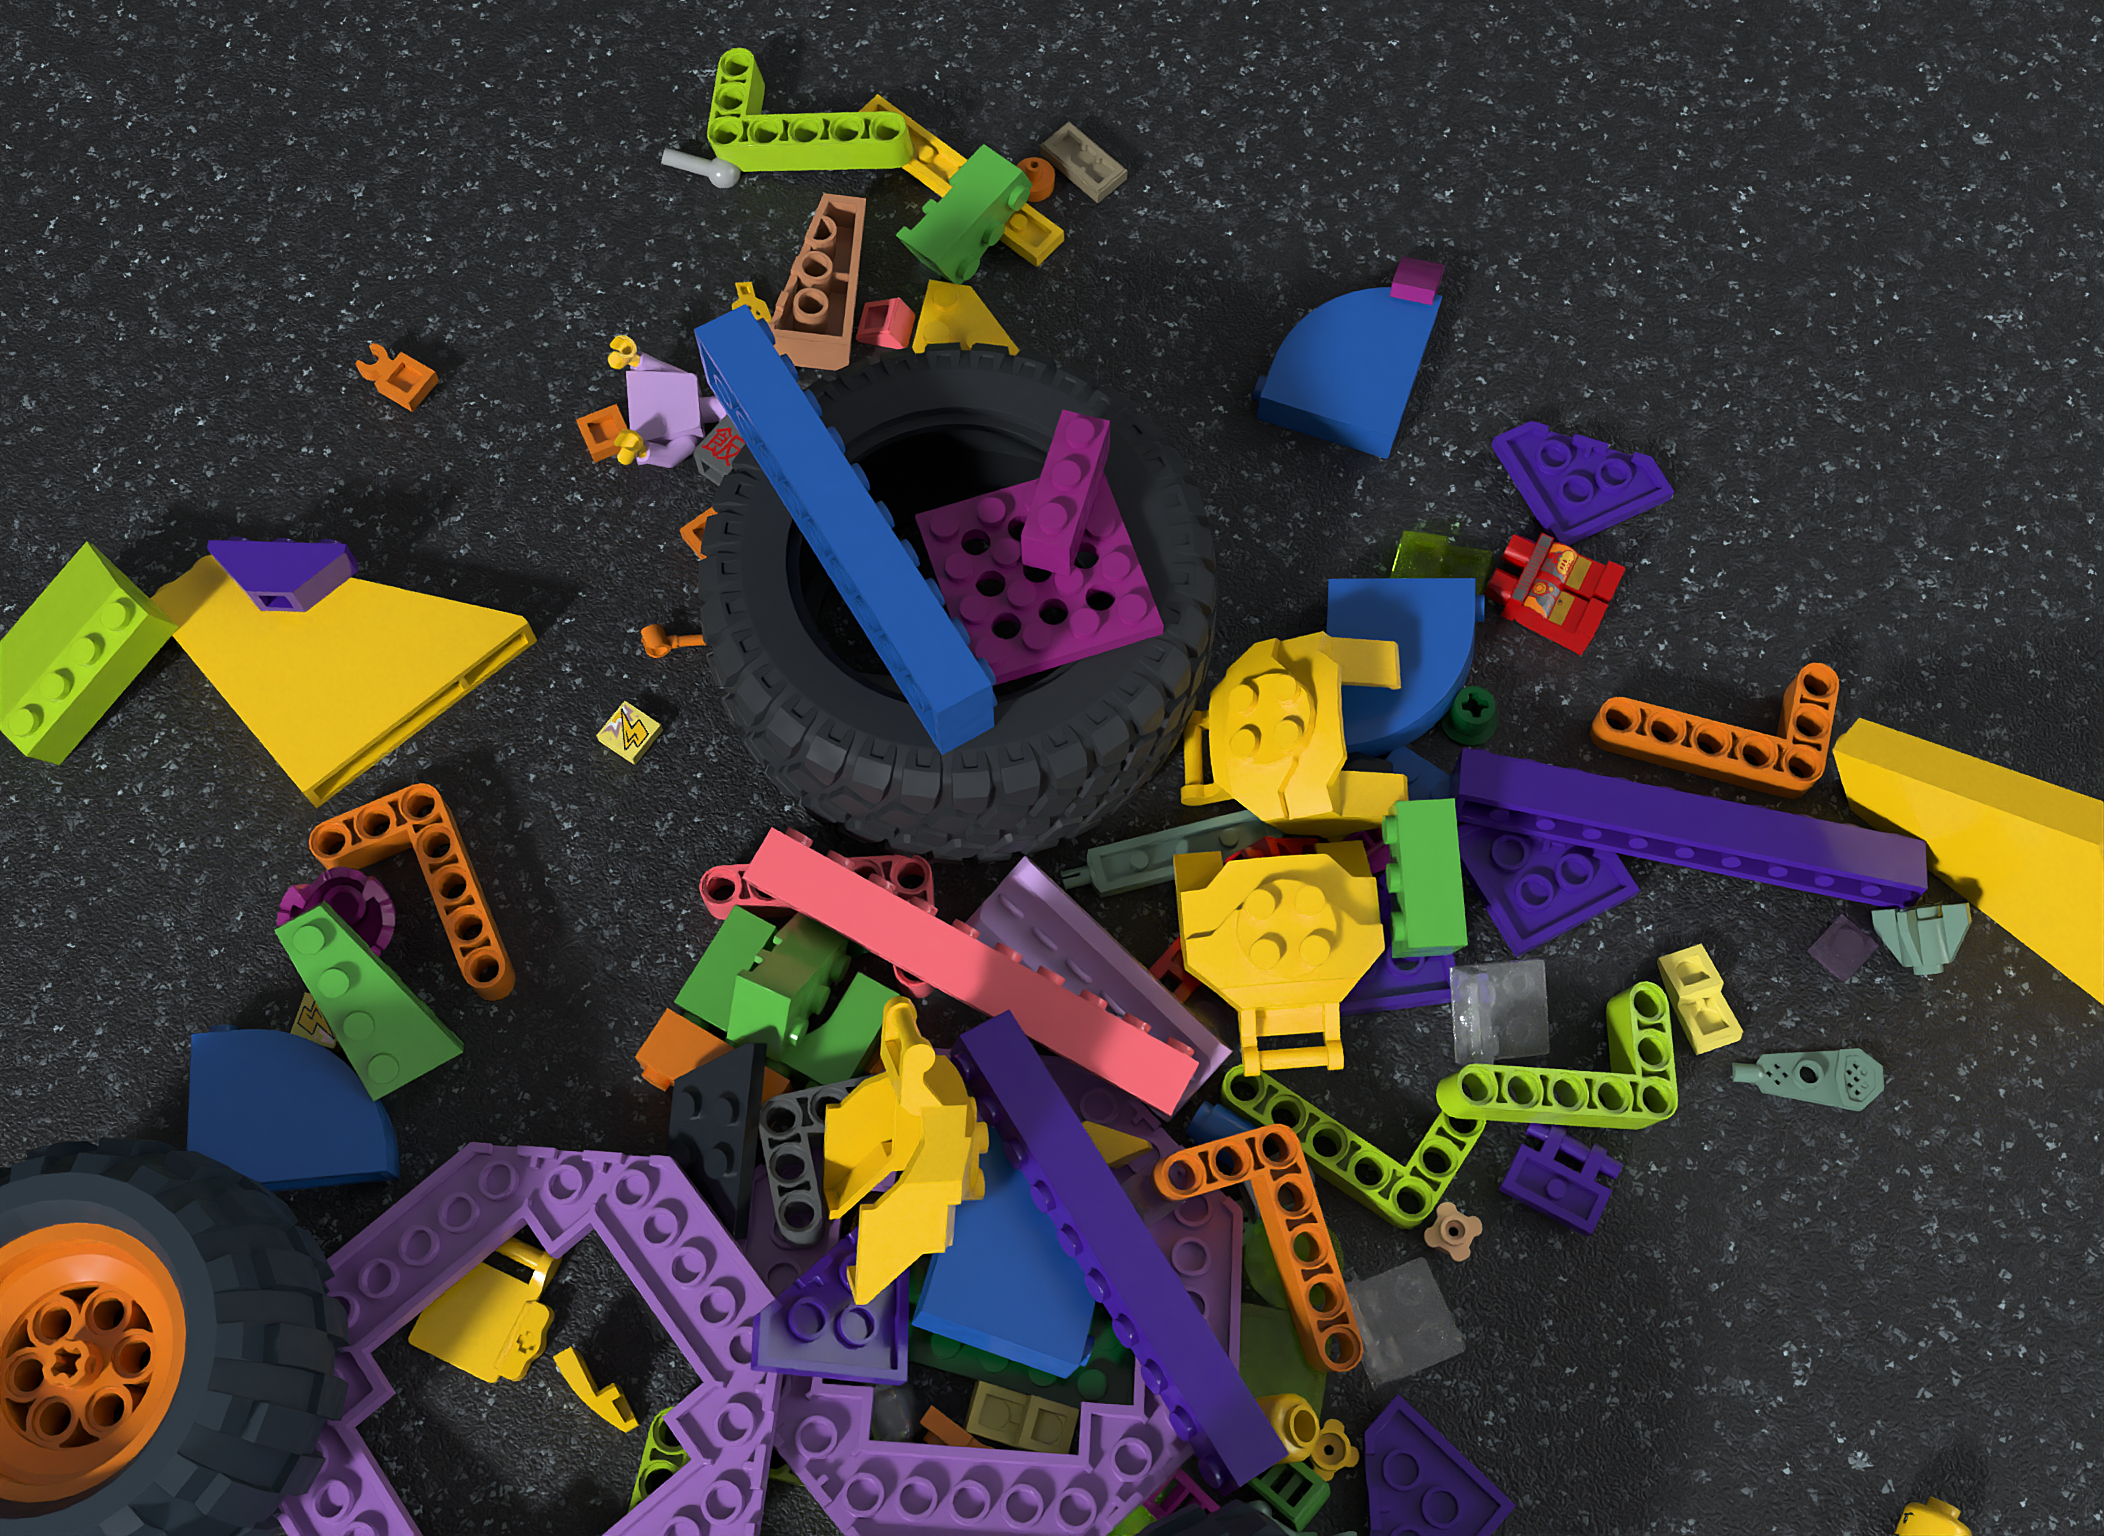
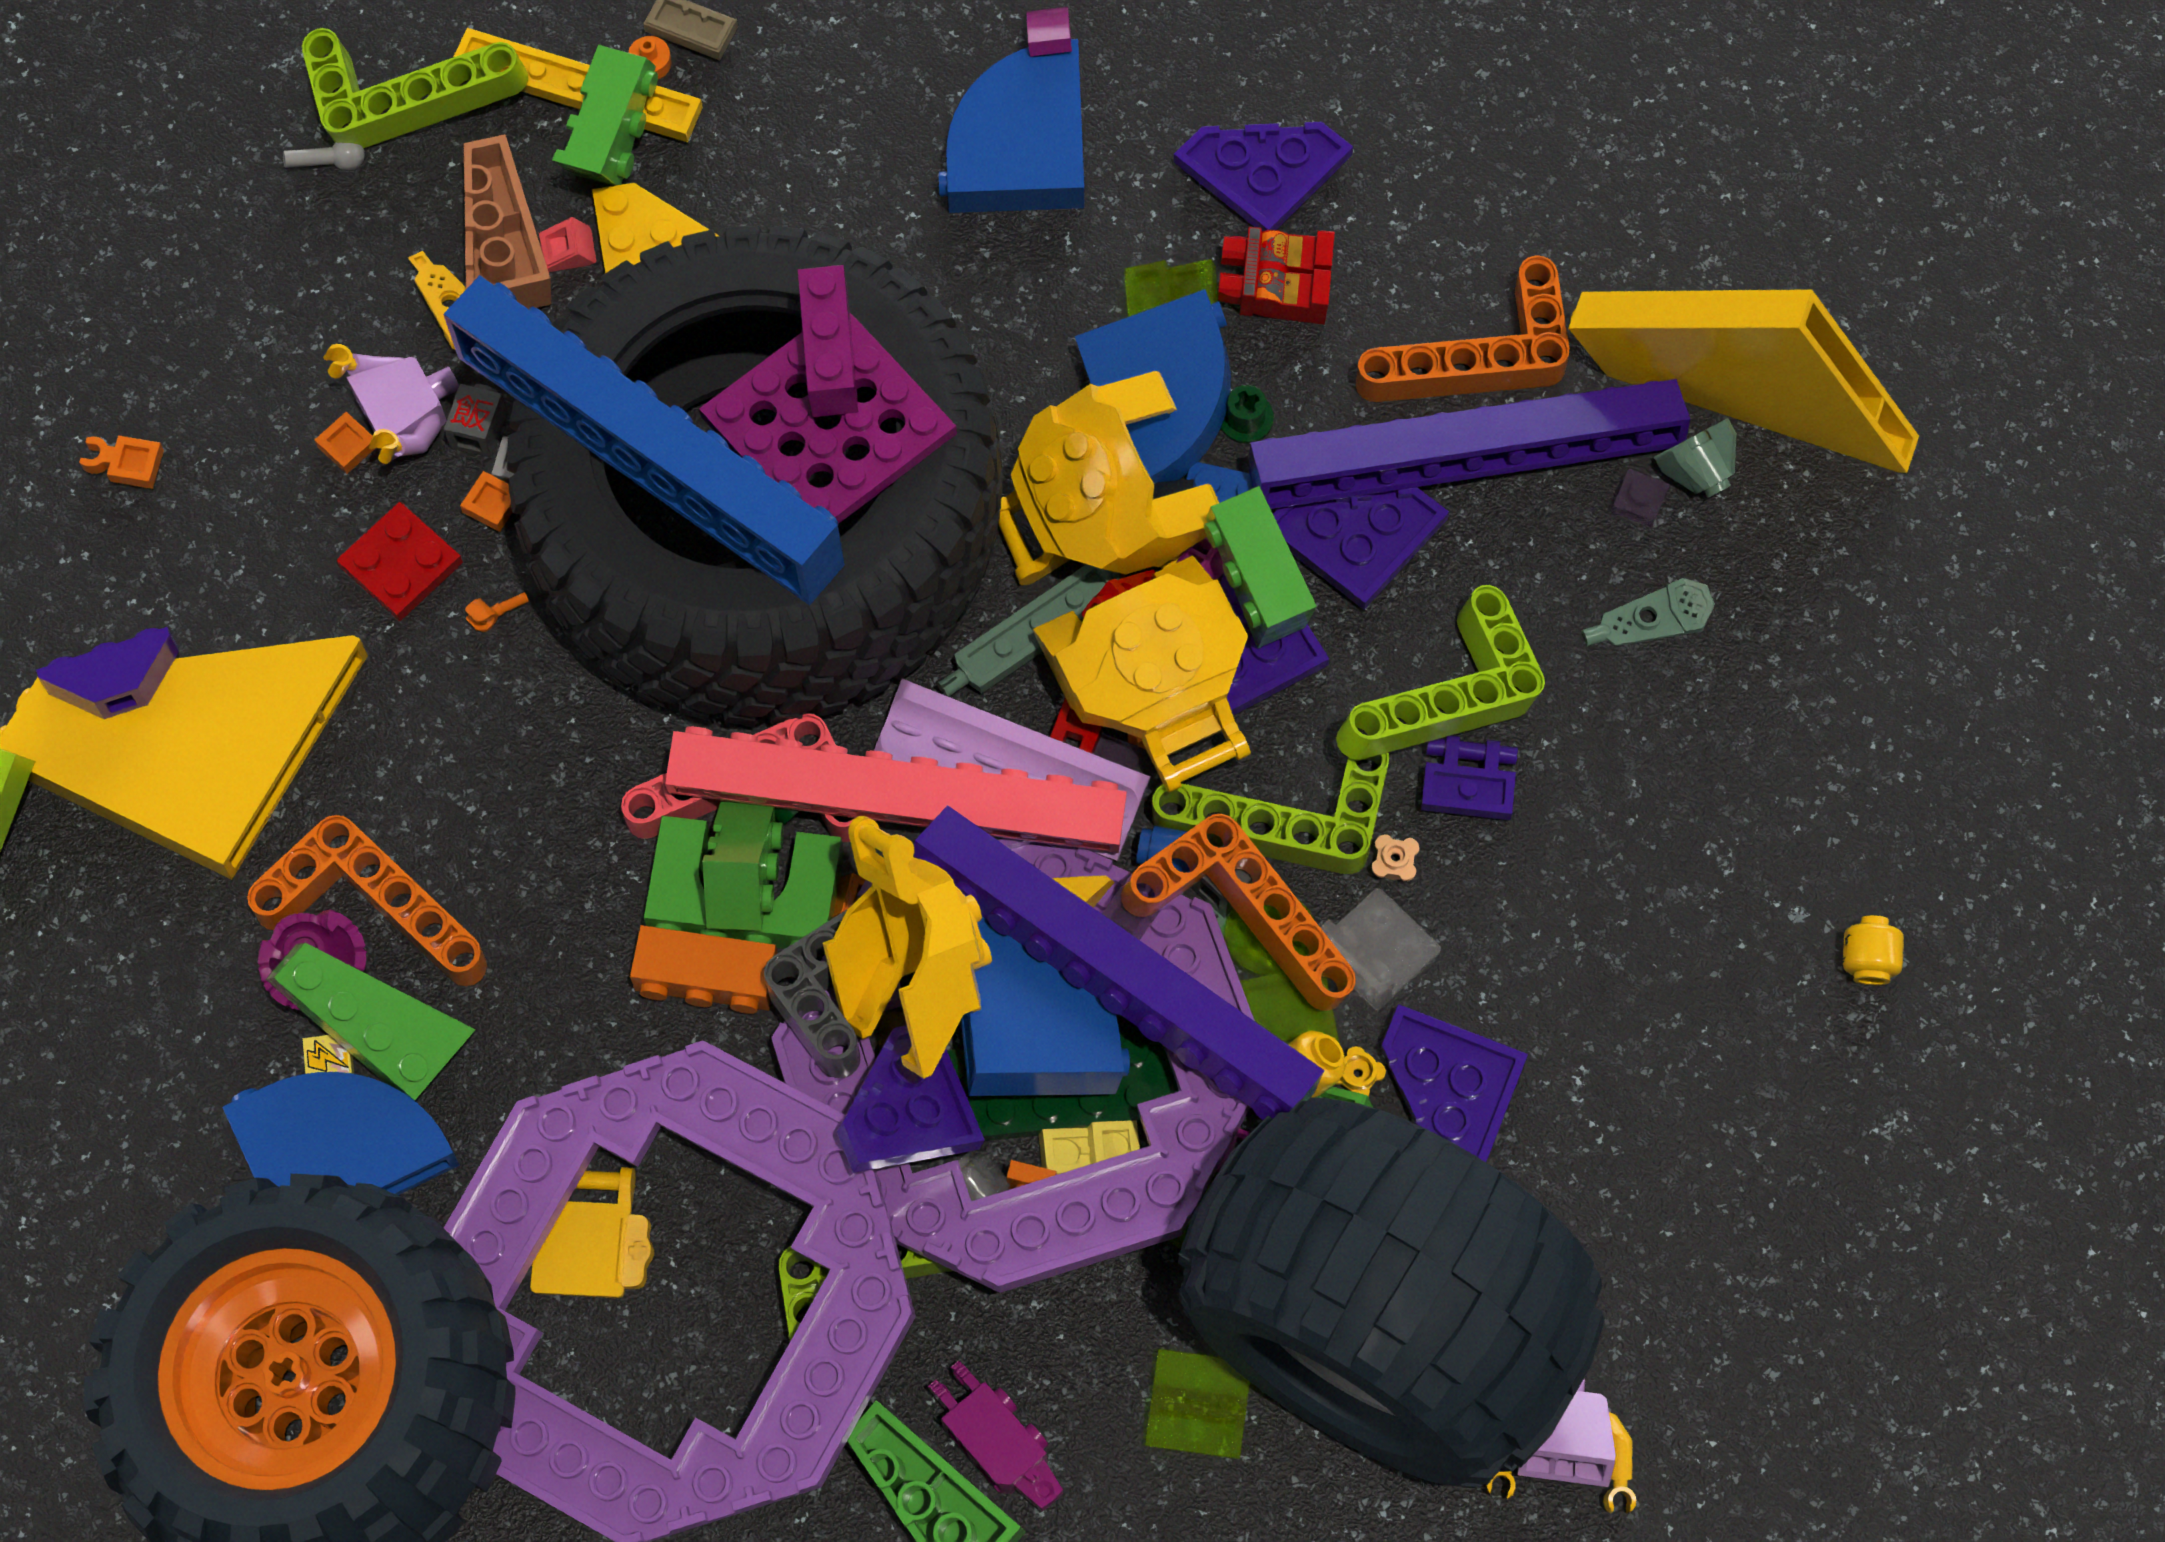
camera: 20 degrees left, 0 degrees up
yellow slope [553,1347,640,1433] -> none
tile [596,701,663,765] -> none
black wing [666,1042,767,1240] -> none
clear bracket [1449,958,1550,1067] -> none
light yellow slope [1657,943,1743,1055] -> none
none -> red plate [336,502,463,622]

